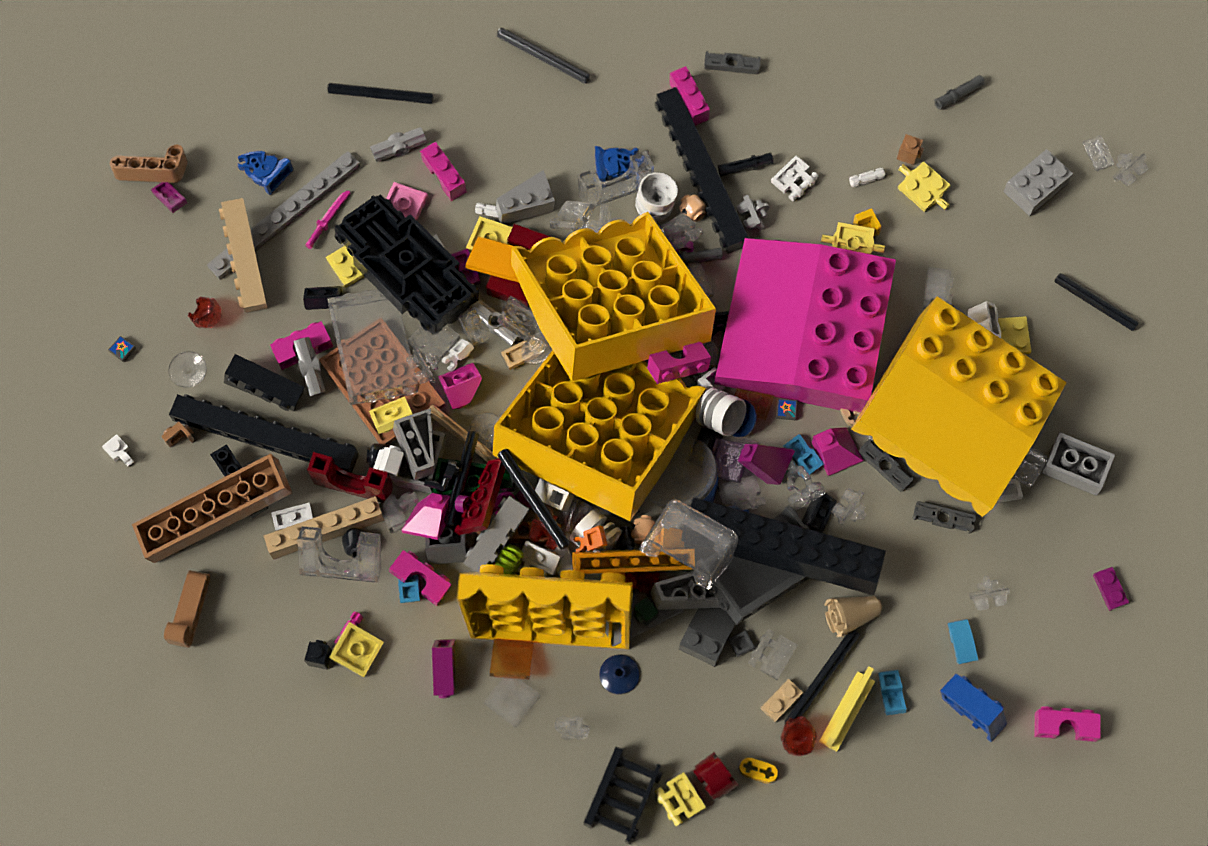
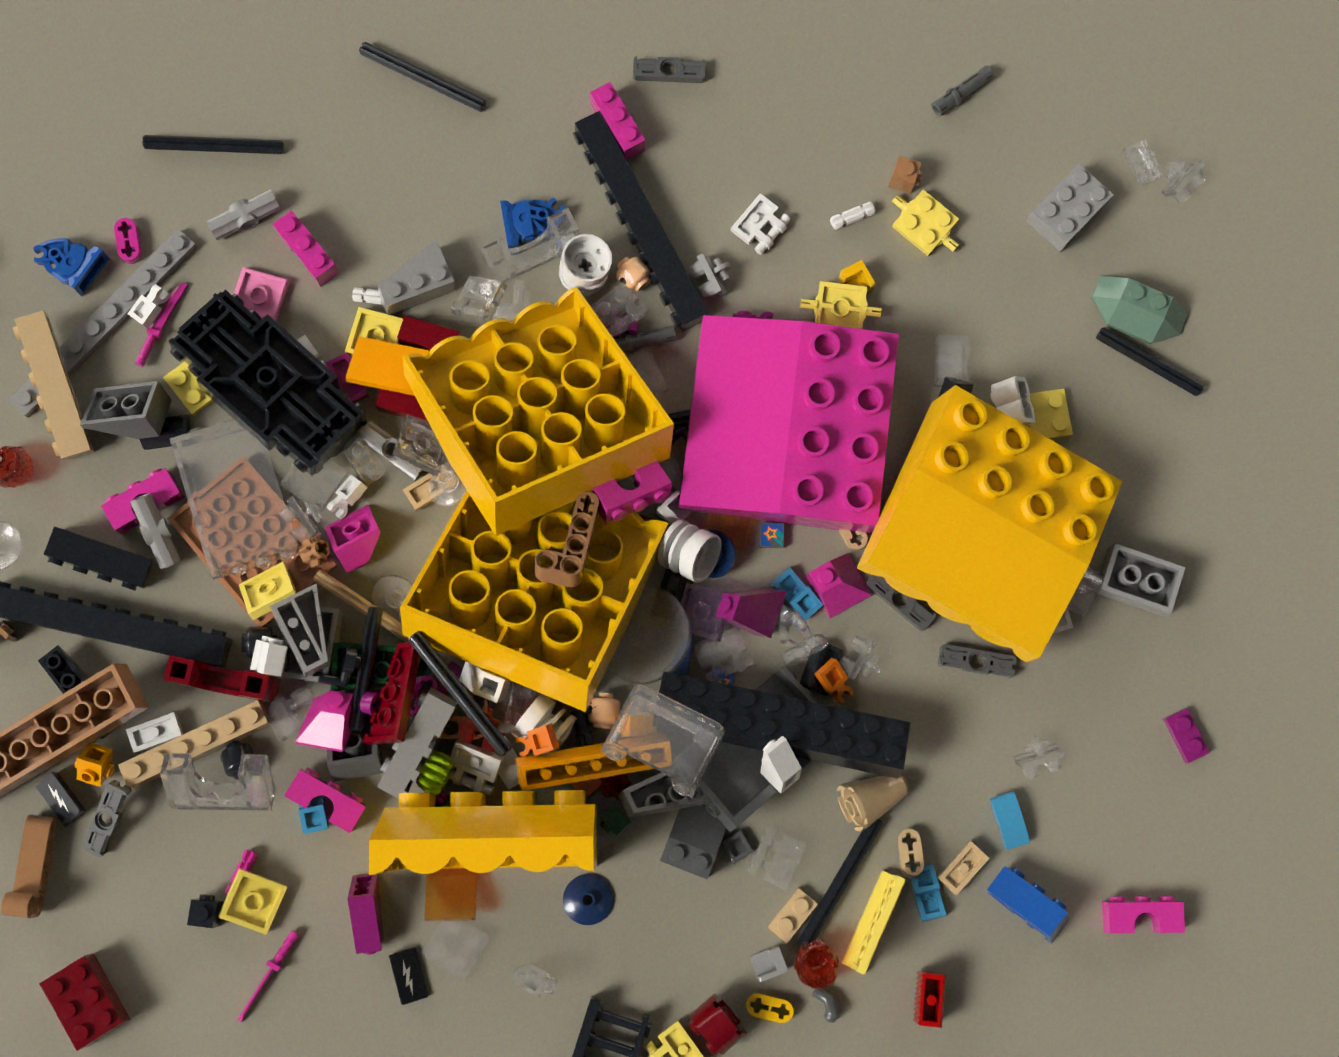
camera: 15 degrees left, 10 degrees up
black pin [718,152,774,177] -> none
none -> black slope [36,771,86,827]
none -> dark red brick [39,953,131,1051]
none -> light orange brick [75,743,115,787]
none -> dark grey slope [80,381,172,439]
none -> dark grey piece [83,780,132,857]
none -> dark pink beam [114,218,142,264]
none -> white plate [128,284,170,328]
none -> dark pink sword [237,930,300,1022]
none -> medium nougat gear [299,535,331,568]
none -> black slope [389,947,428,1005]
none -> medium nougat beam [535,492,599,587]
none -> light grey panel [750,946,788,982]
none -> white slope [760,736,802,794]
none -> dark grey arm [812,985,841,1023]
none -> orange plate [814,658,854,704]
none -> tan beam [897,829,924,878]
none -> red brick [912,971,946,1028]
none -> tan plate [937,841,990,895]
none -> sand green wedge [1091,276,1188,344]

